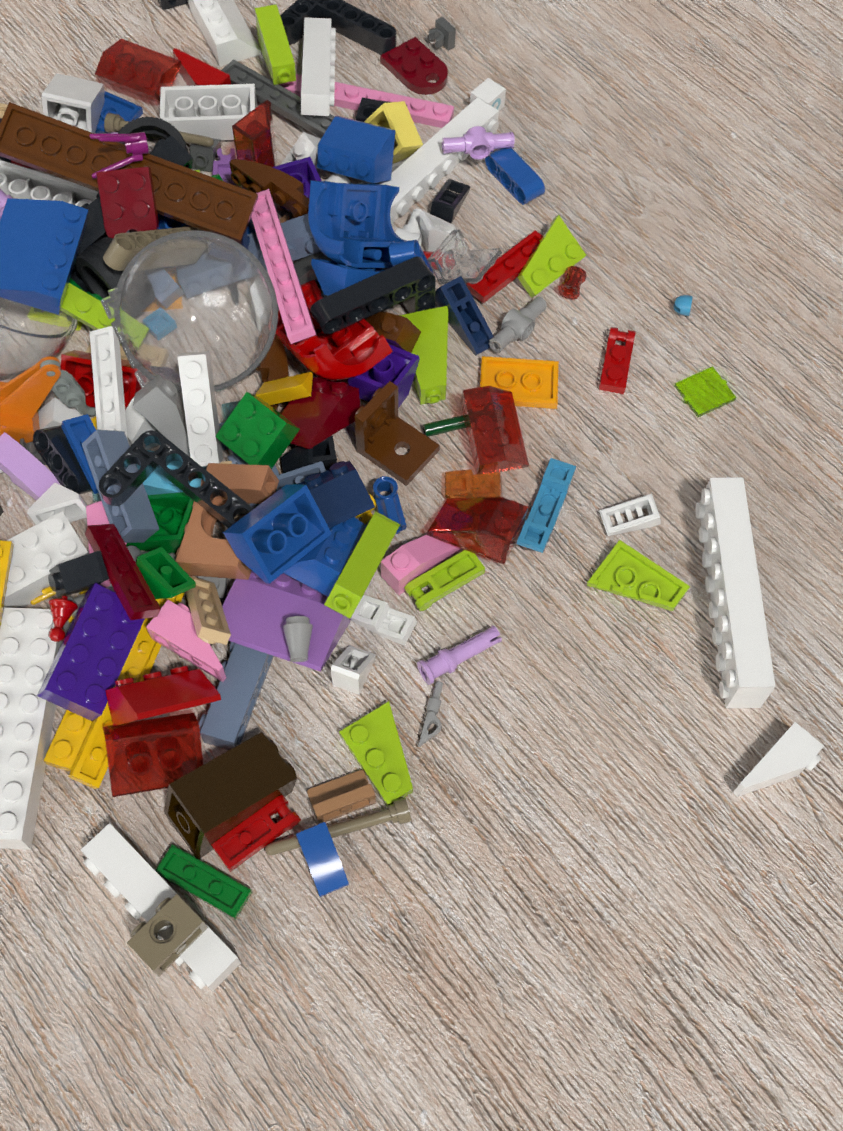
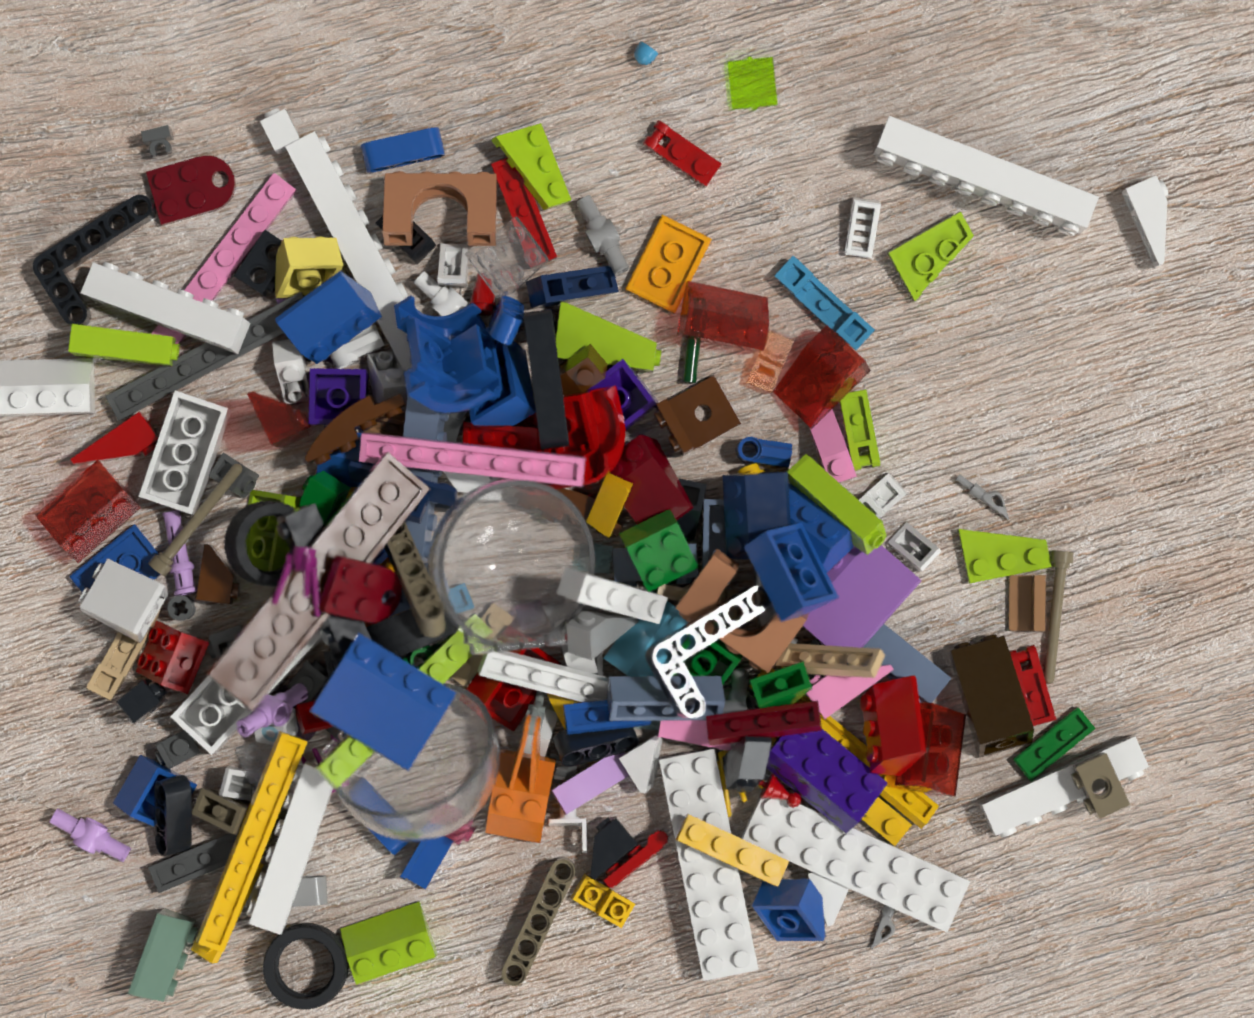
camera: 70 degrees left, 25 degrees up
medium lavender plate [212,148,236,185] -> none
light grey cone [283,616,313,662] -> none
blue slope [296,822,349,897] -> none
lavender pin [417,626,502,685] -> none
lavender pin [442,126,515,160] -> none
clear red bush [558,266,587,300] -> none
none -> nougat arch [383,171,497,246]

